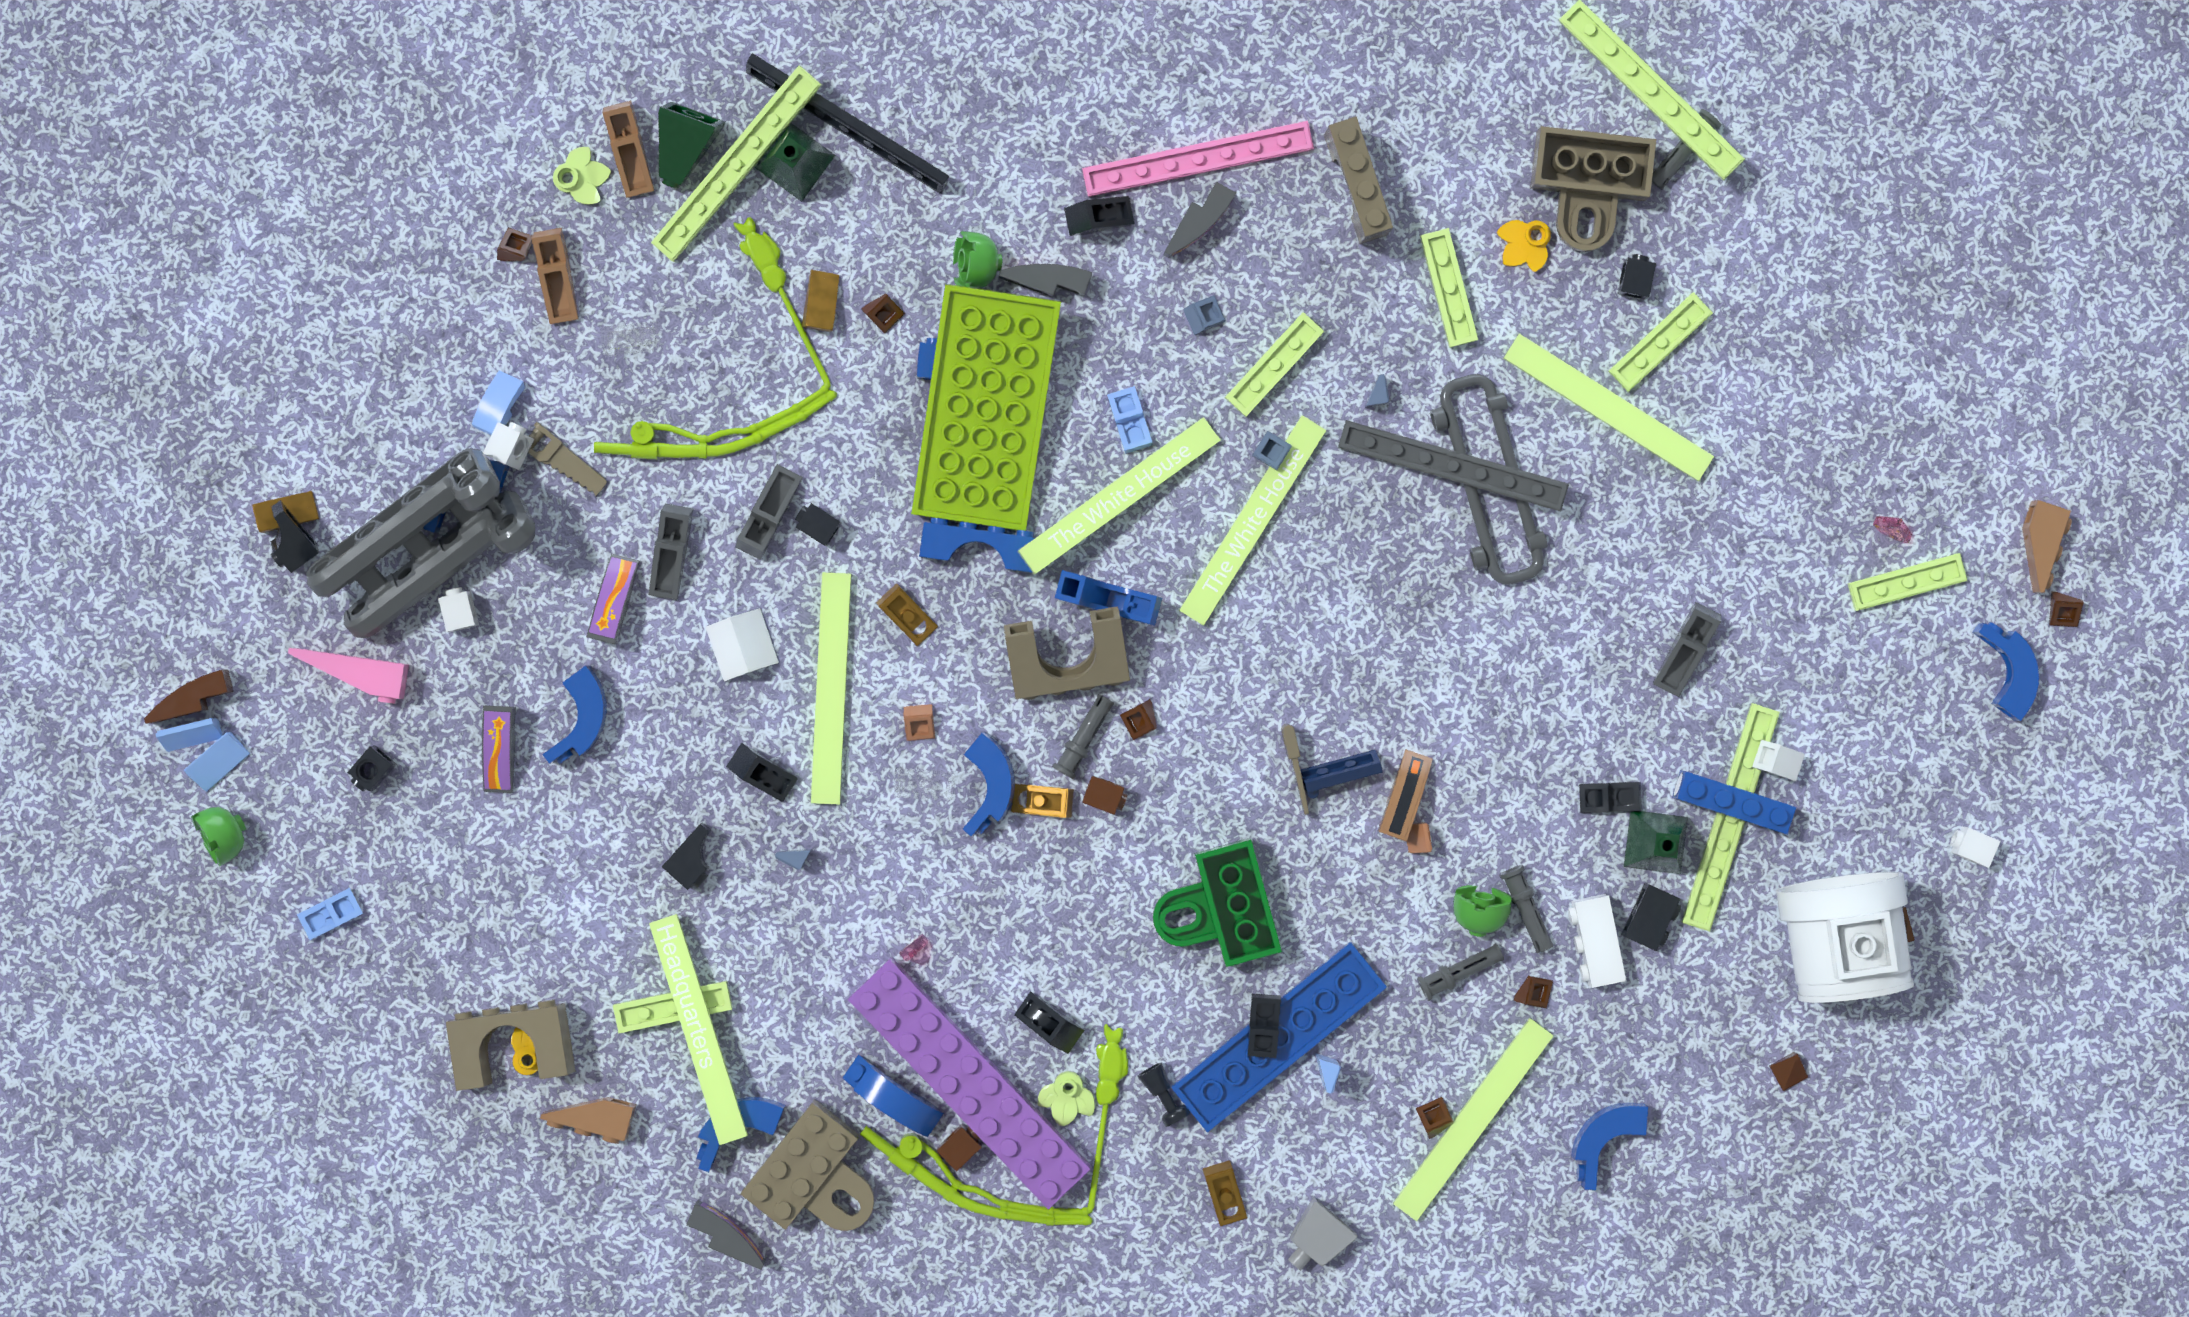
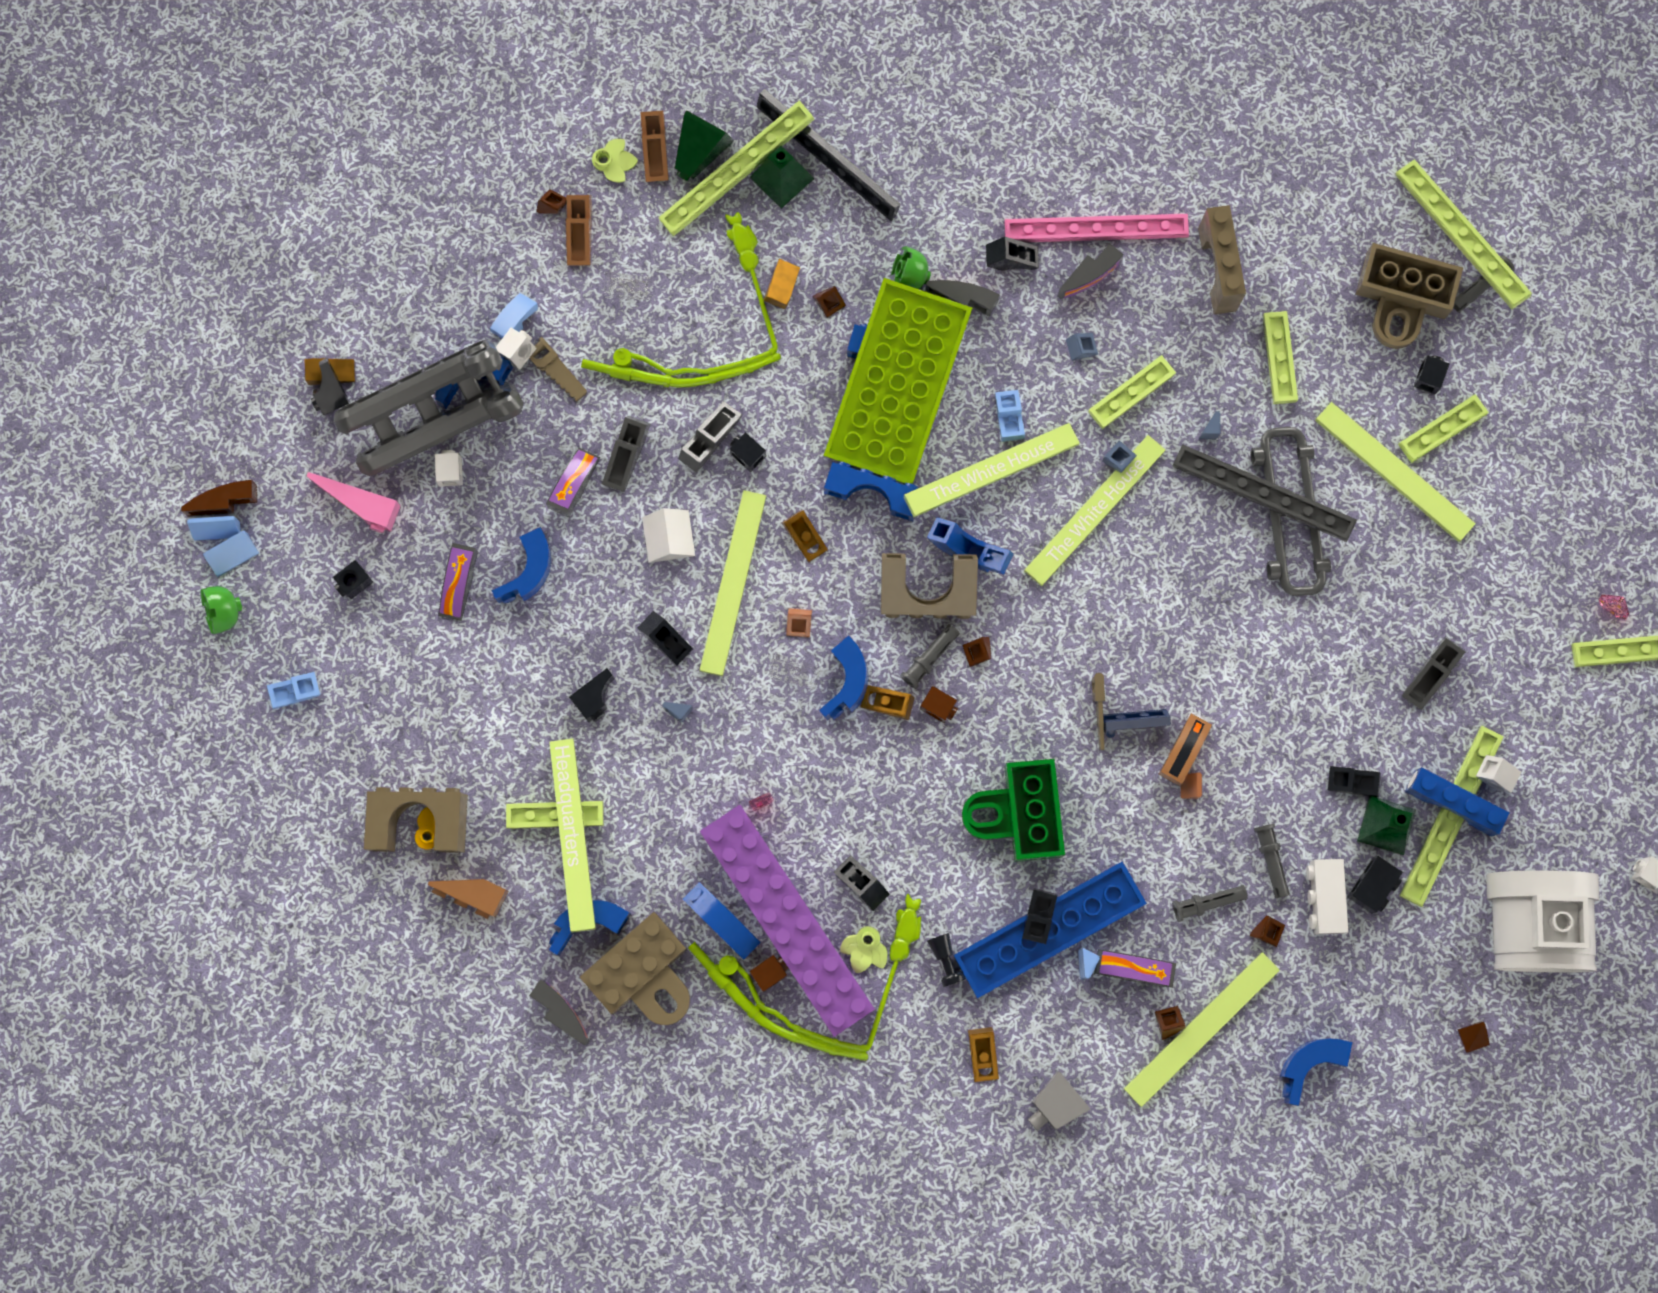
camera: 10 degrees right, 10 degrees down
bright green cylinder [1453,885,1512,937] -> none
yellow plate [1497,220,1551,272] -> none
none -> slope [1094,949,1176,988]

